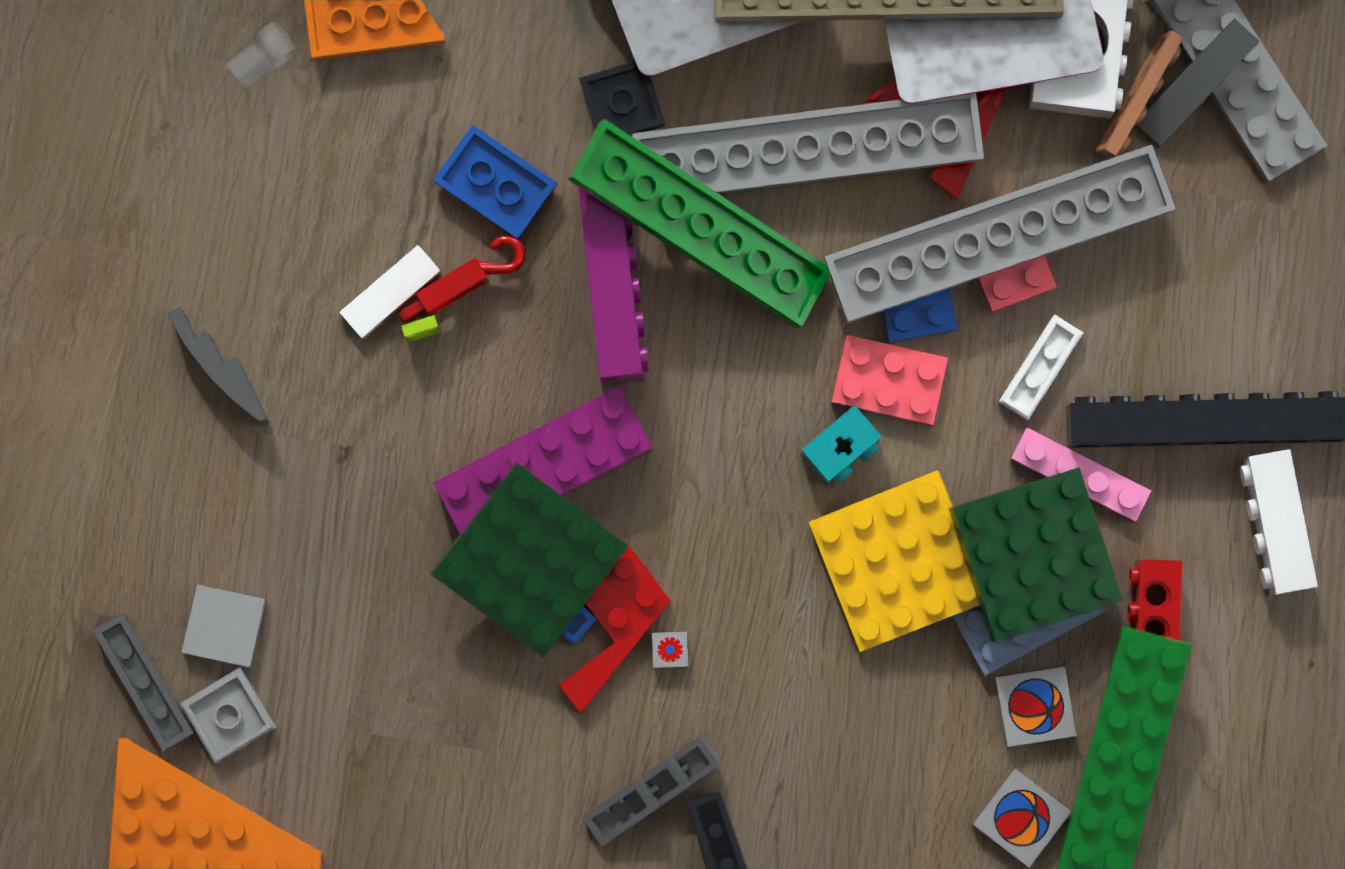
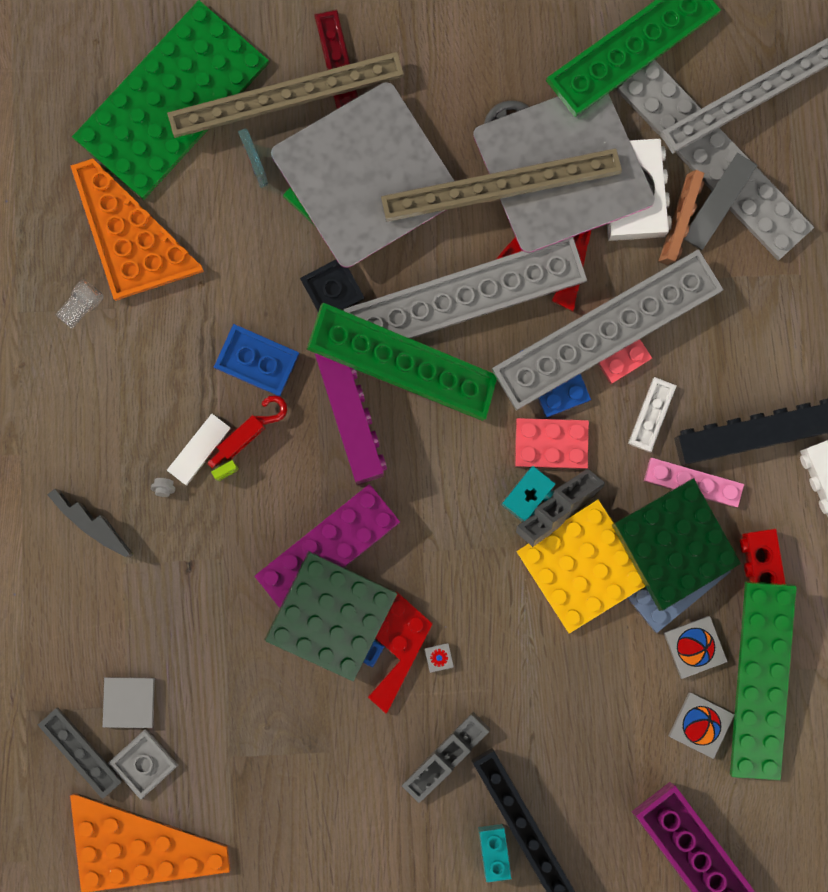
camera: 20 degrees left, 0 degrees up
none -> light grey plate [151,478,175,497]
none -> dark grey slope [516,469,605,547]

